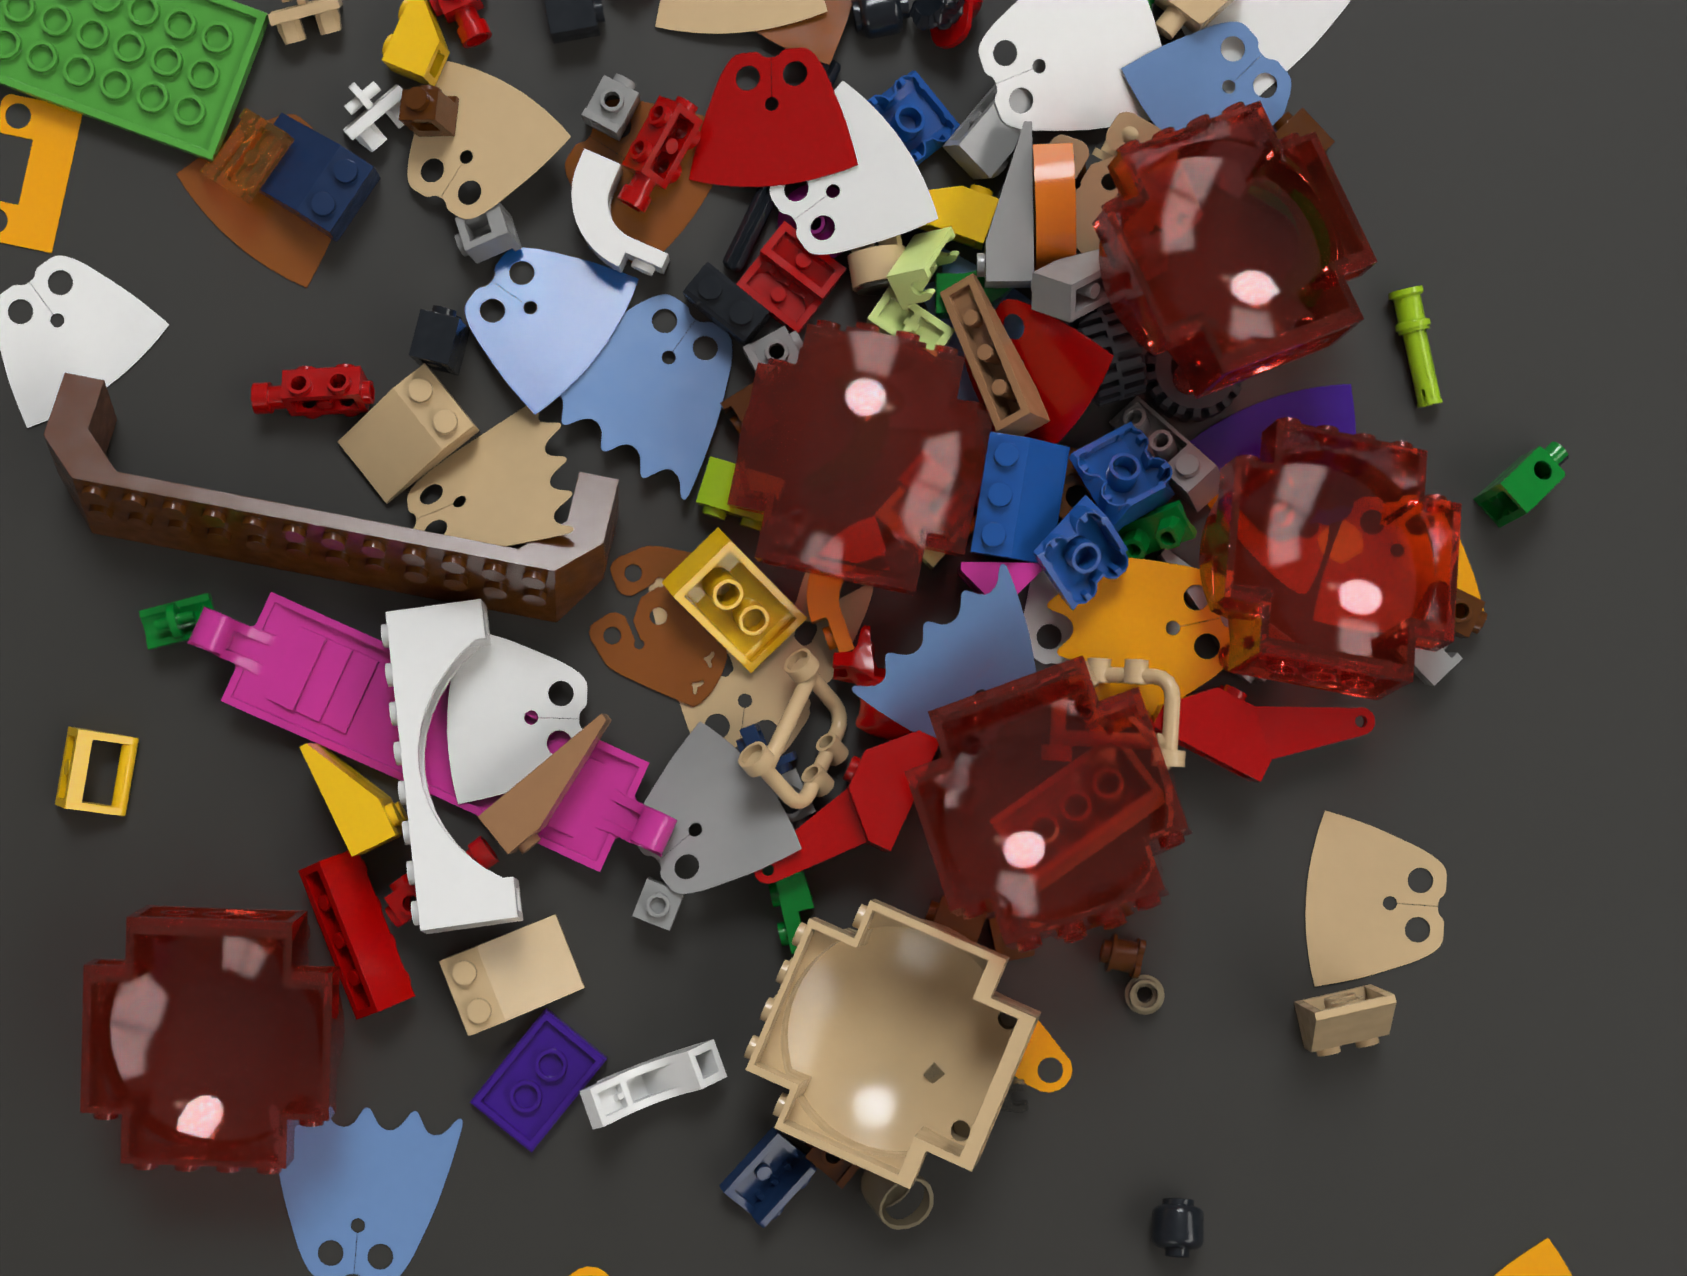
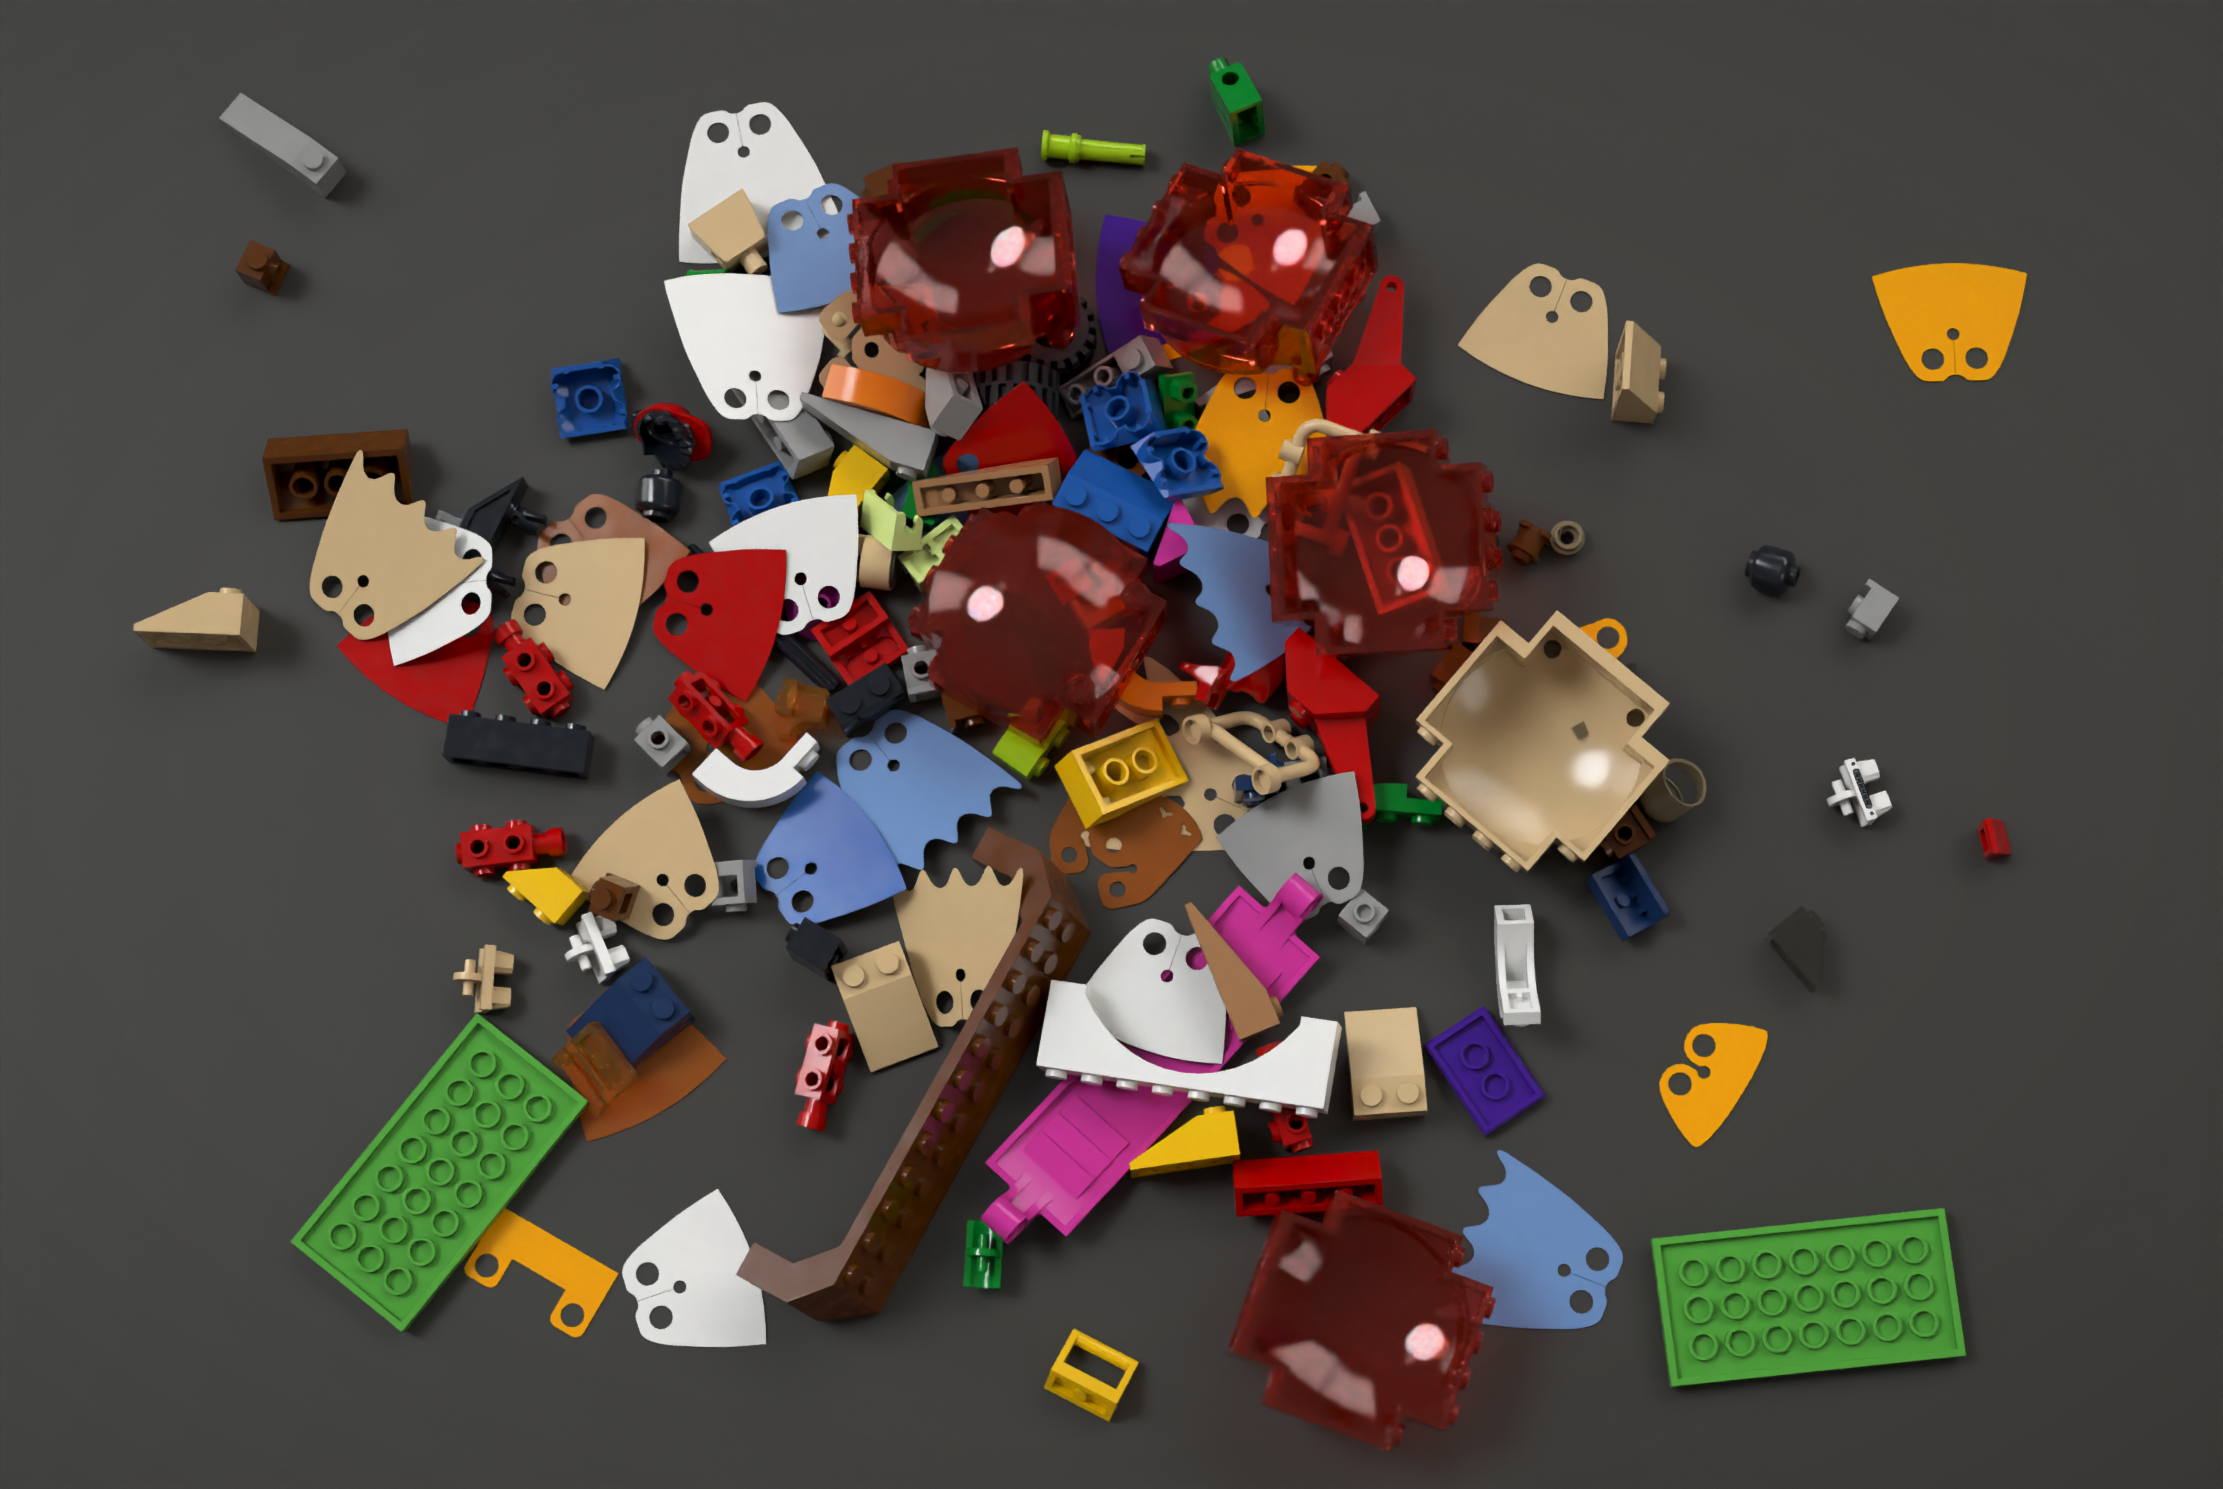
camera: 60 degrees left, 10 degrees down
none -> clear orange brick [775,678,831,743]

